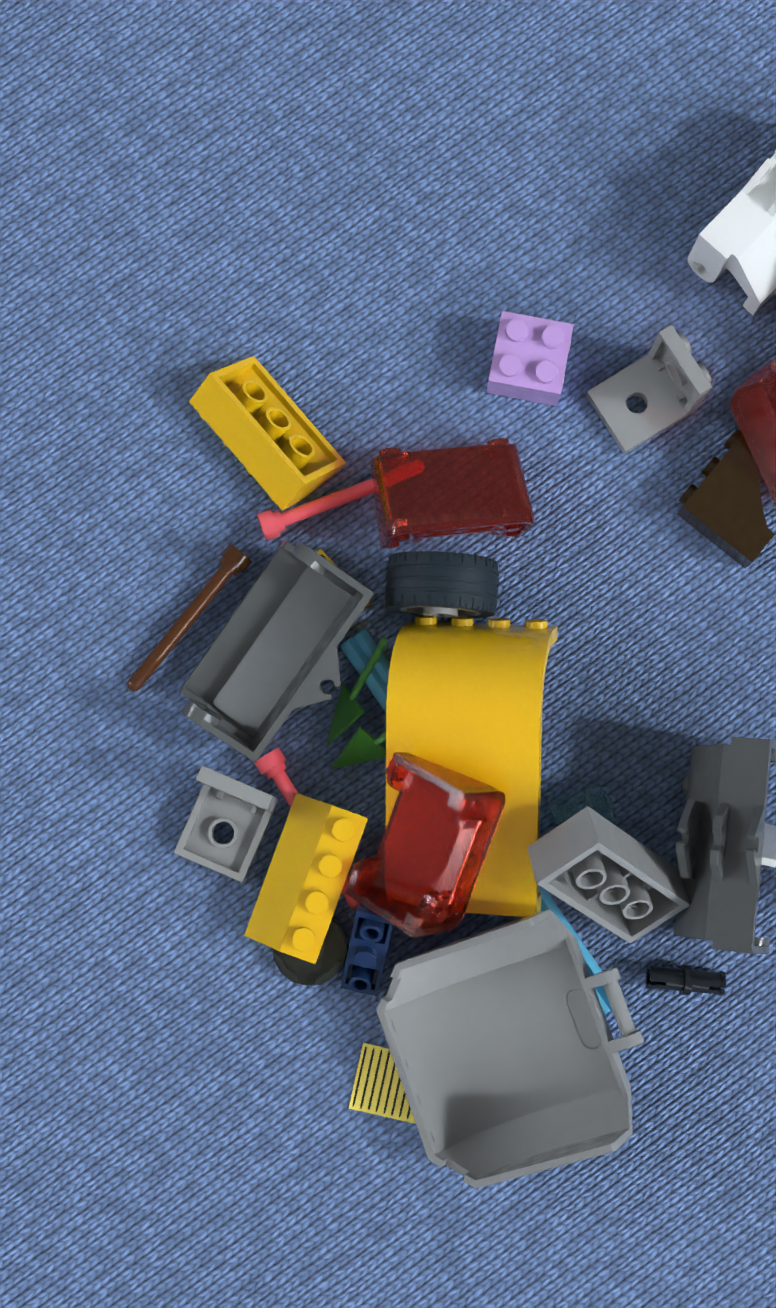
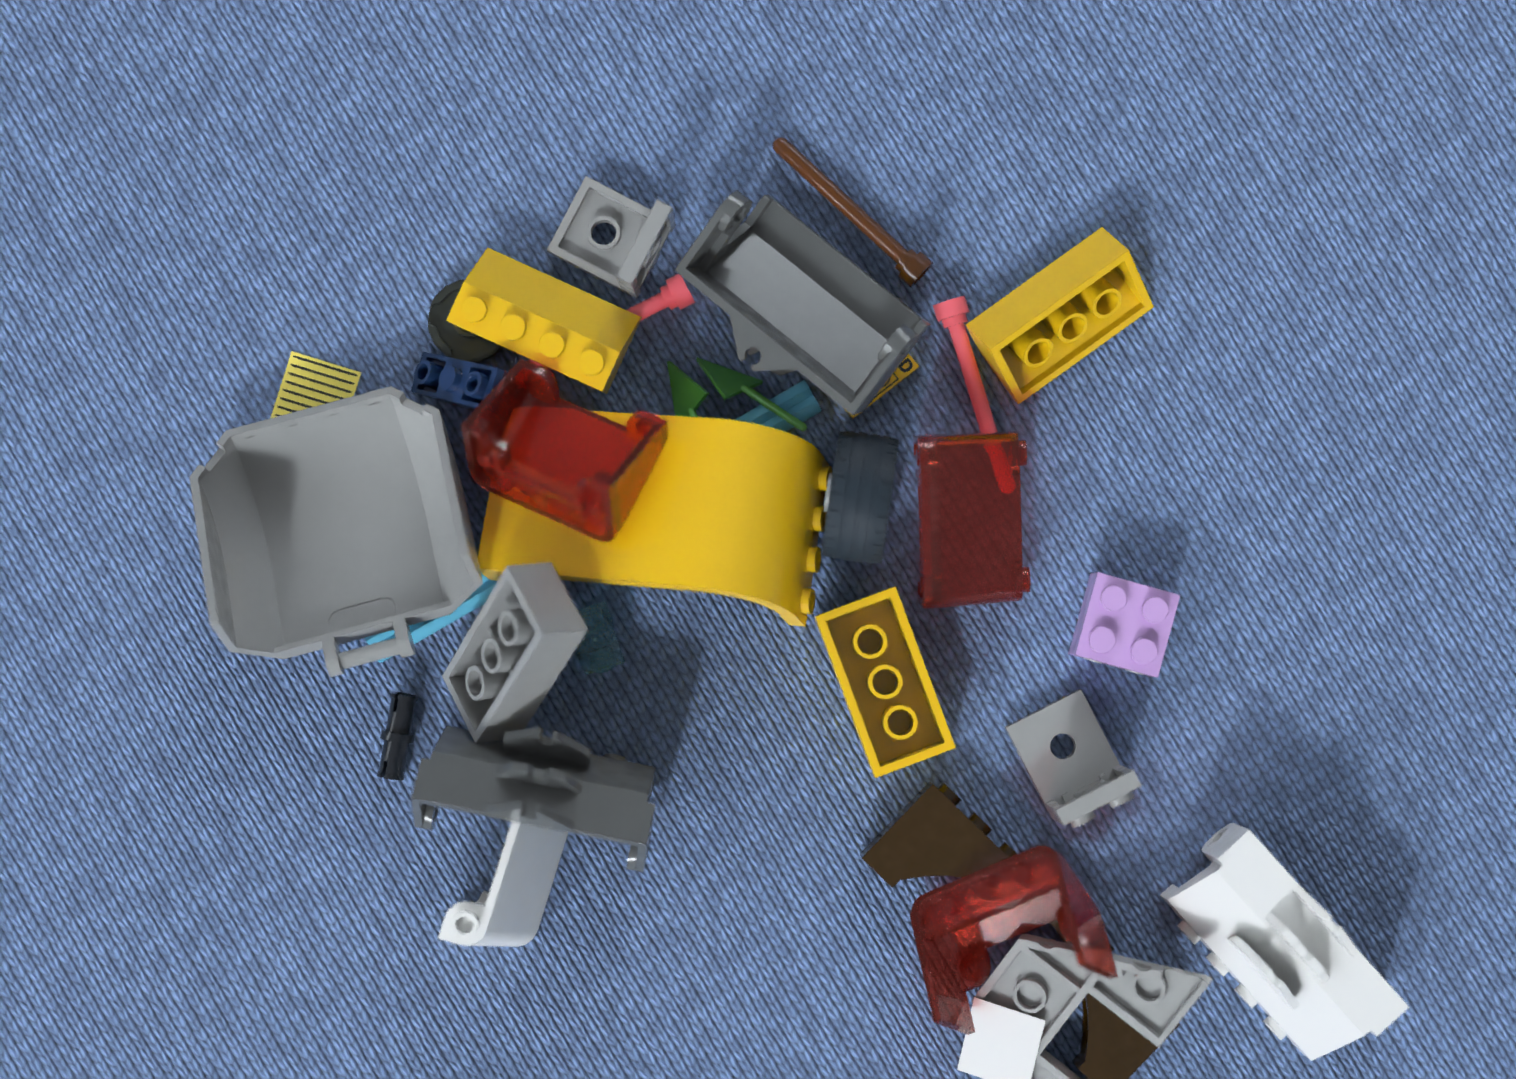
camera: 90 degrees right, 5 degrees up
none -> yellow brick [814,586,956,778]

